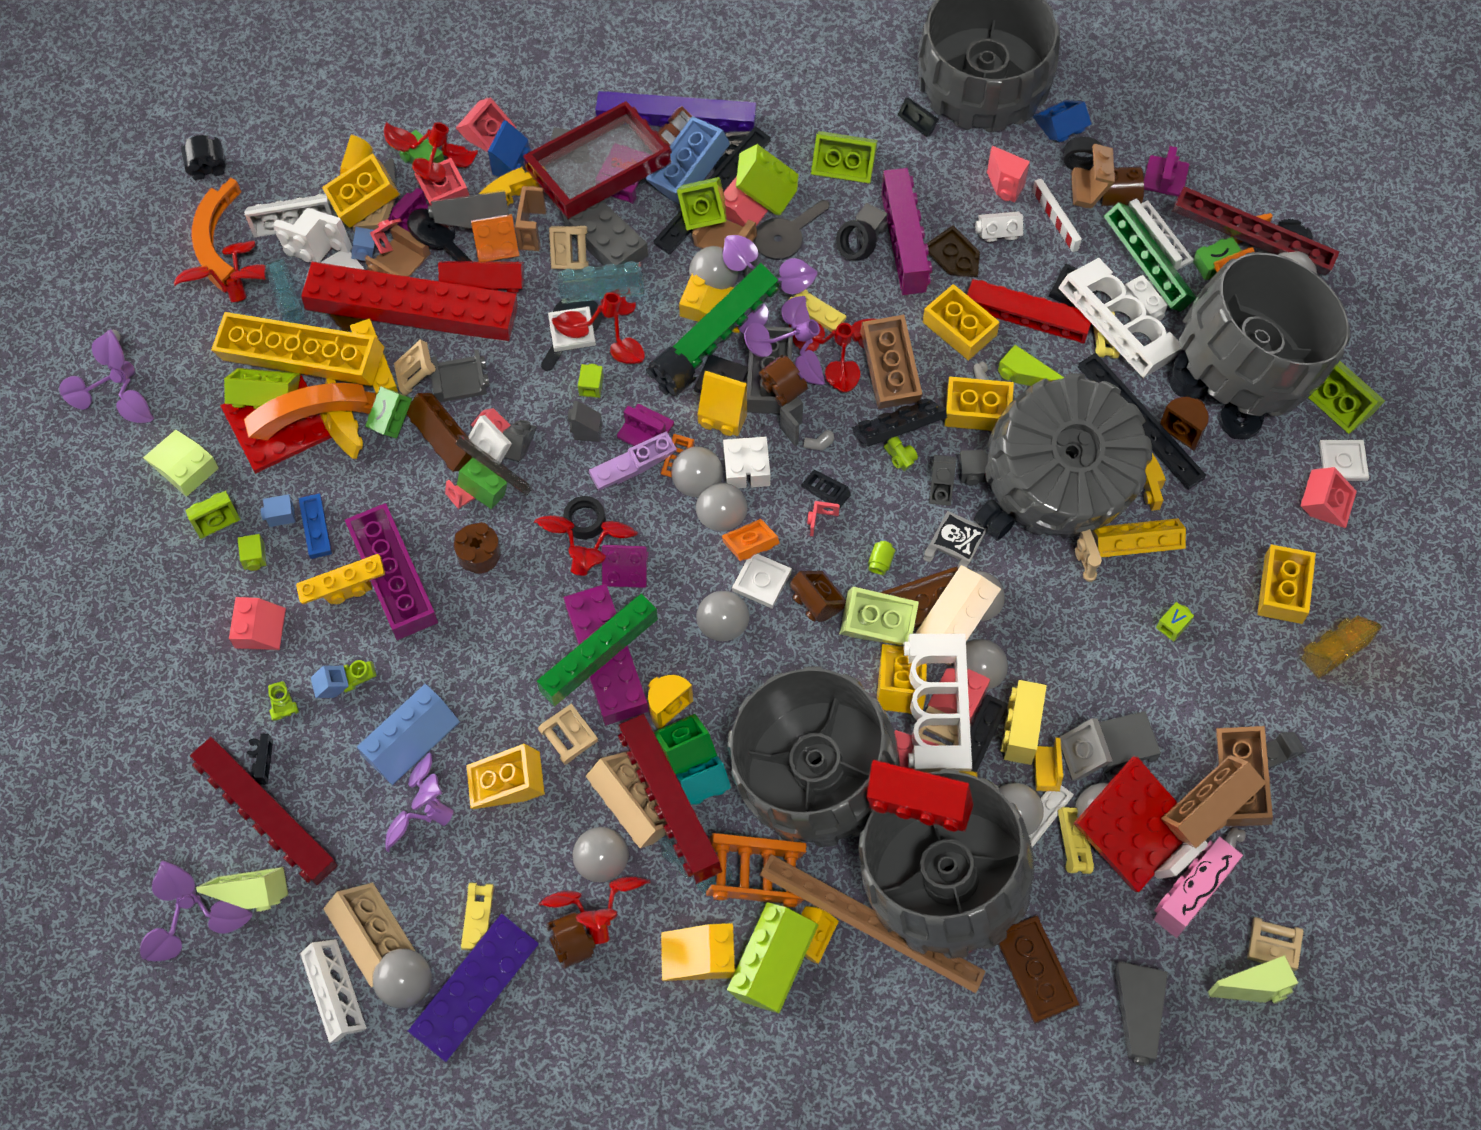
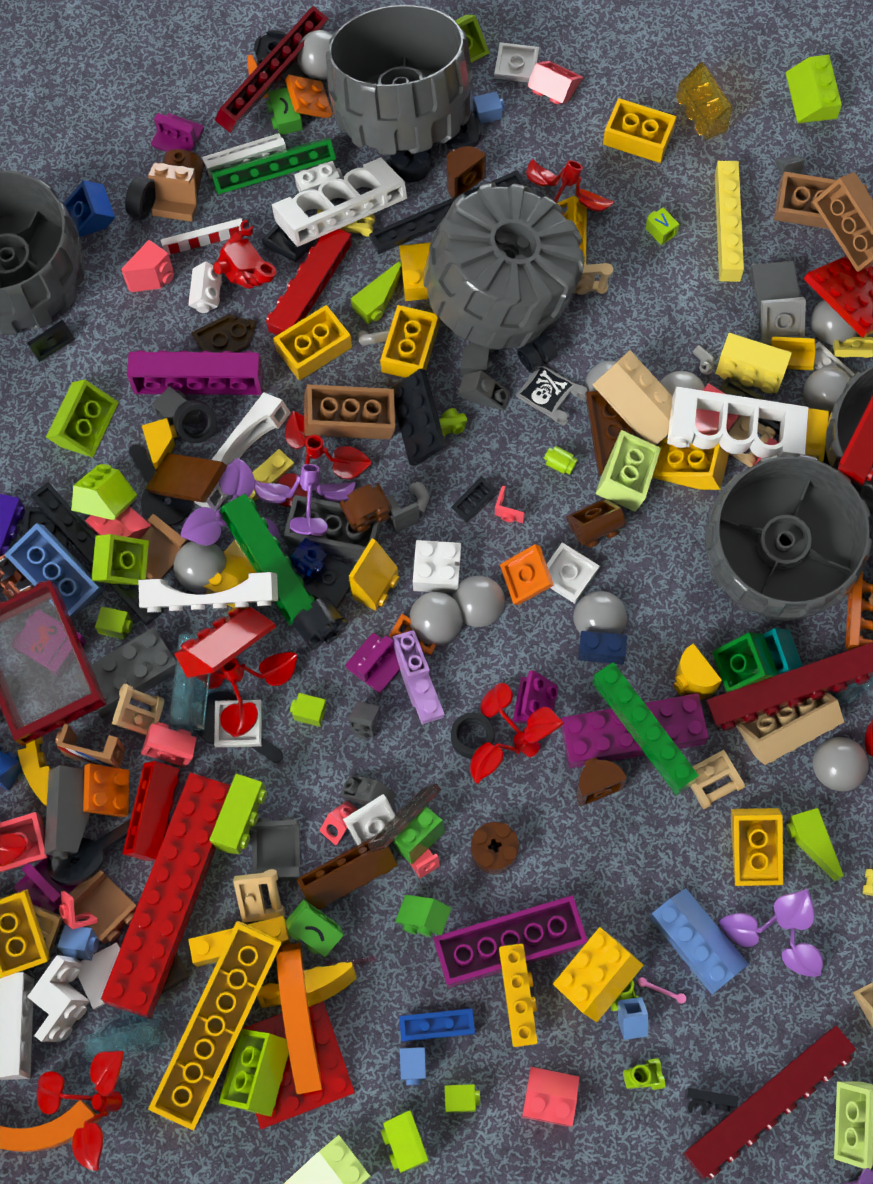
camera: 80 degrees left, 5 degrees up
none -> lime brick [95,606,133,640]
none -> white arch [138,572,278,612]
none -> coral slope [141,722,197,767]
none -> yellow slope [142,418,177,471]
none -> reddish brown tile [145,453,227,503]
none -> red slope [174,606,276,678]
none -> white arch [194,393,291,512]
none -> lime slope [210,774,267,854]
none -> red torso [213,220,276,289]
none -> clear blue brick [289,537,327,577]
none -> clear pink piece [325,956,376,966]
none -> bright green brick [395,895,451,937]
none -> medium blue brick [473,91,505,124]
none -> red plant [526,159,614,215]
none -> yellow brick [553,927,644,1022]
none -> reddish brown brick [576,757,627,807]
none -> dark blue brick [578,631,627,665]
none -> bright pink hinge [638,977,686,1004]
none -> light grey arm [693,345,714,375]
none -> light yellow brick [715,161,744,282]
none -> lime slope [786,55,842,123]
none -> lime slope [786,808,844,881]

